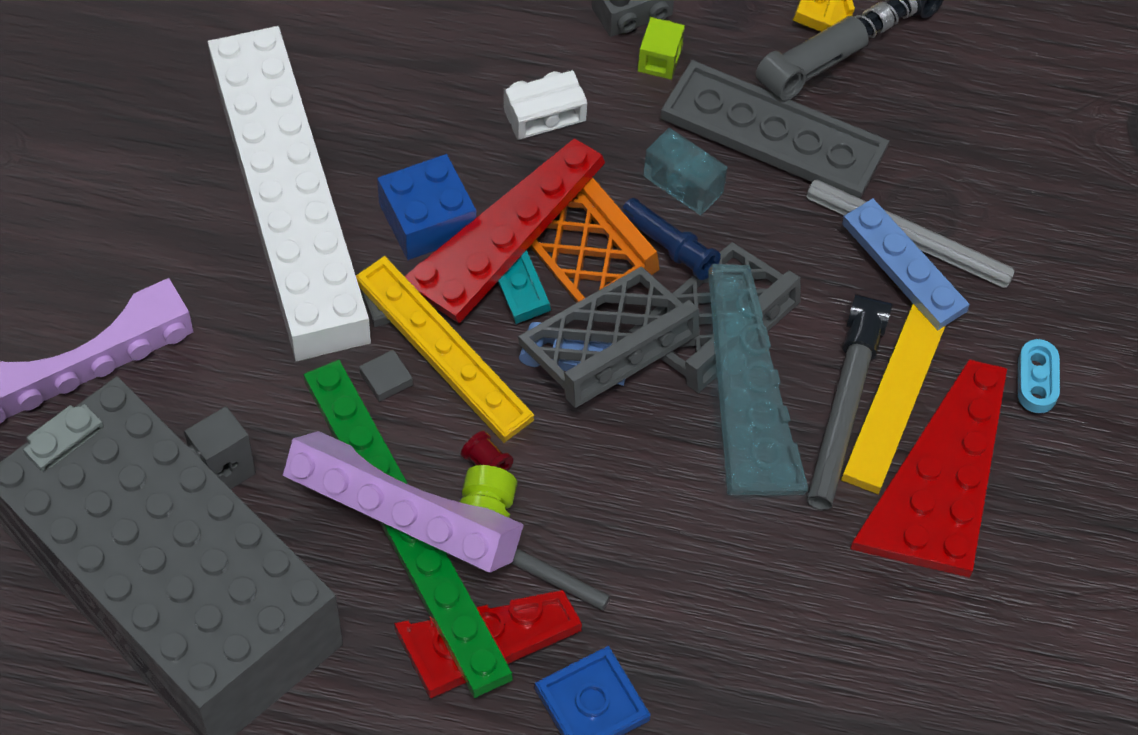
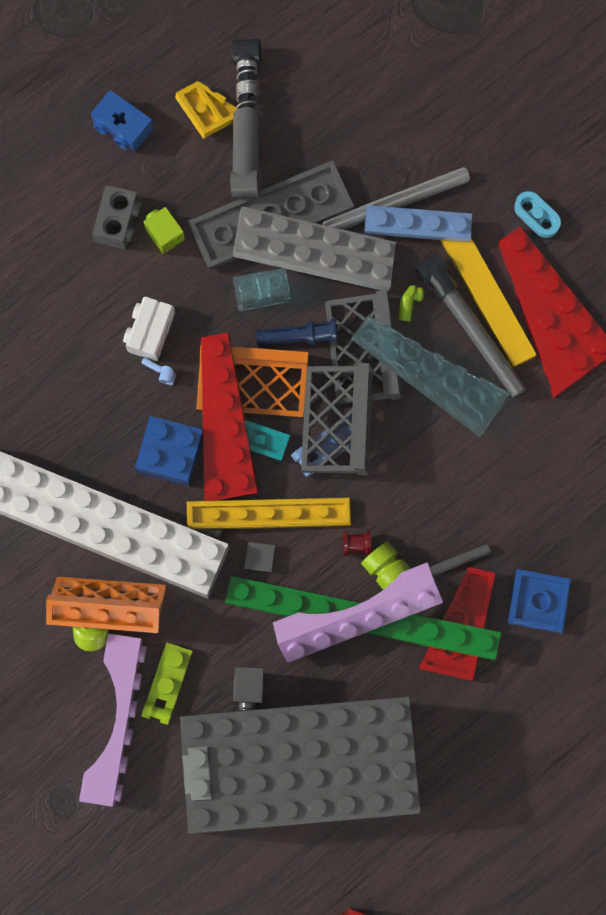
camera: 50 degrees left, 20 degrees up
none -> orange fence [46,577,166,633]
none -> lime head [72,627,109,651]
none -> light blue hand [142,358,176,385]
none -> lime plate [142,642,193,725]
none -> light grey plate [233,206,396,291]
none -> lime arm [398,285,424,321]

